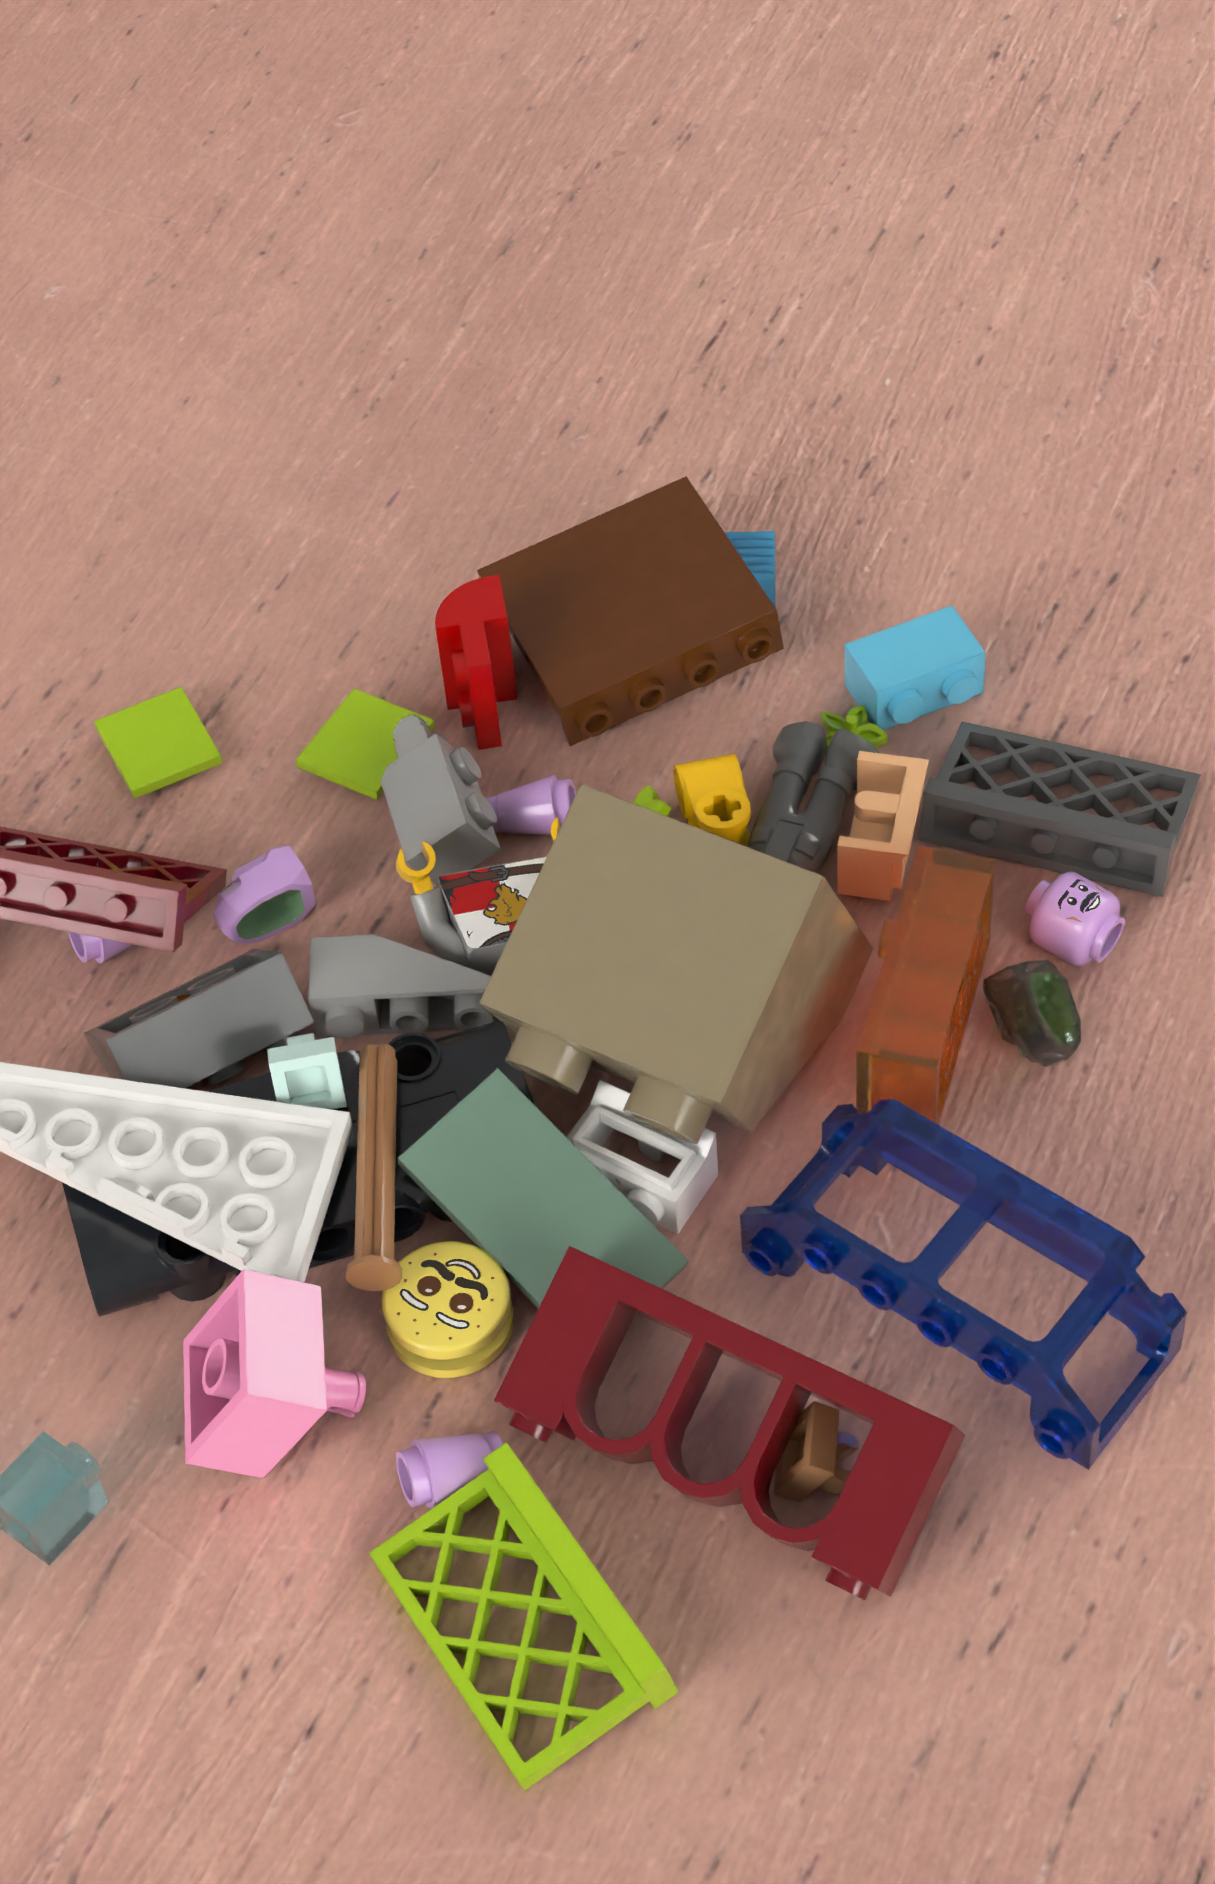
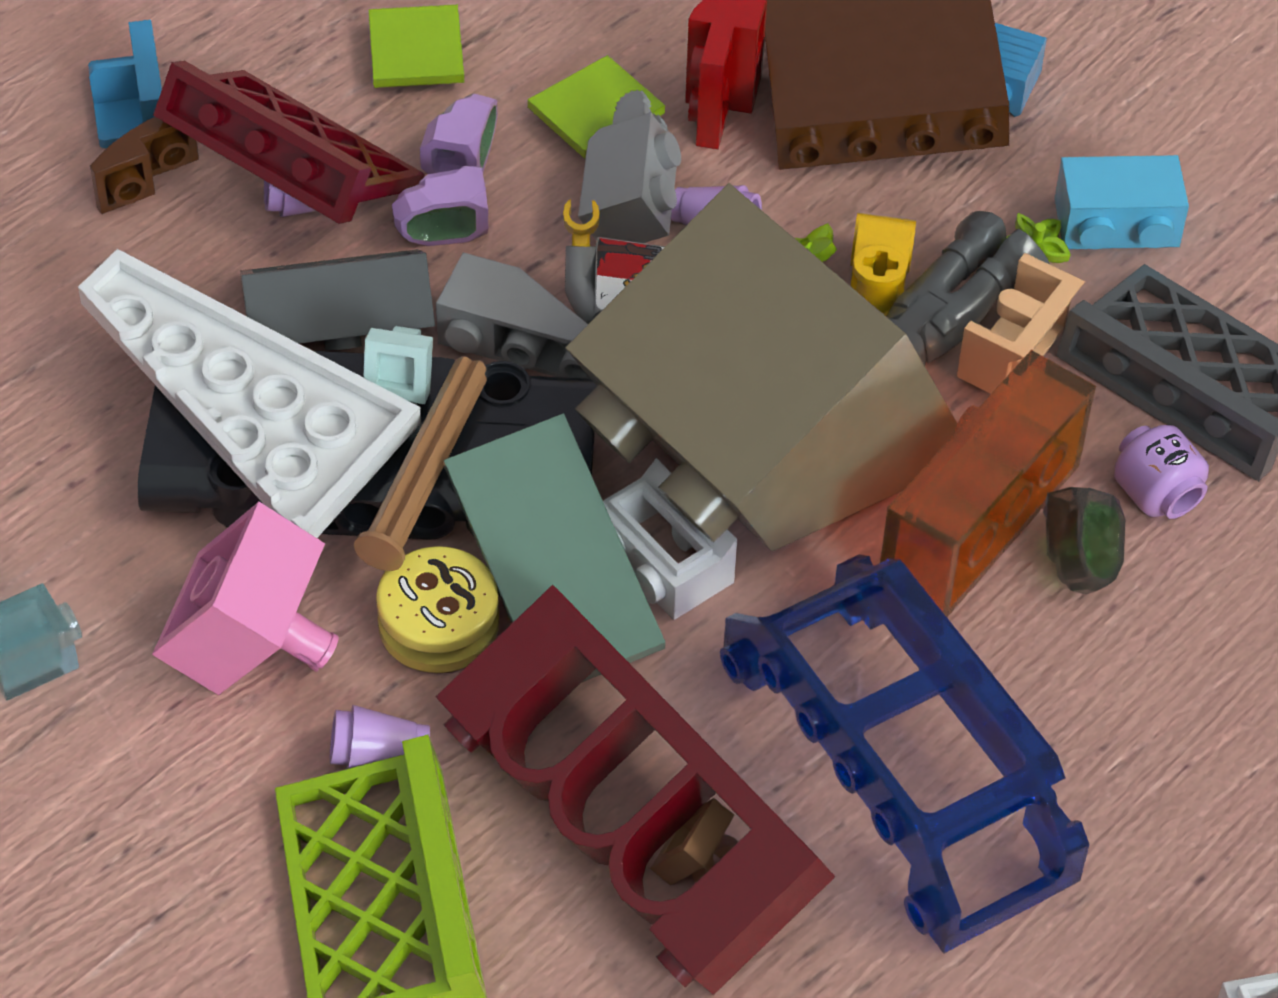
camera: 15 degrees right, 0 degrees up
none -> lavender rock [420,93,498,174]

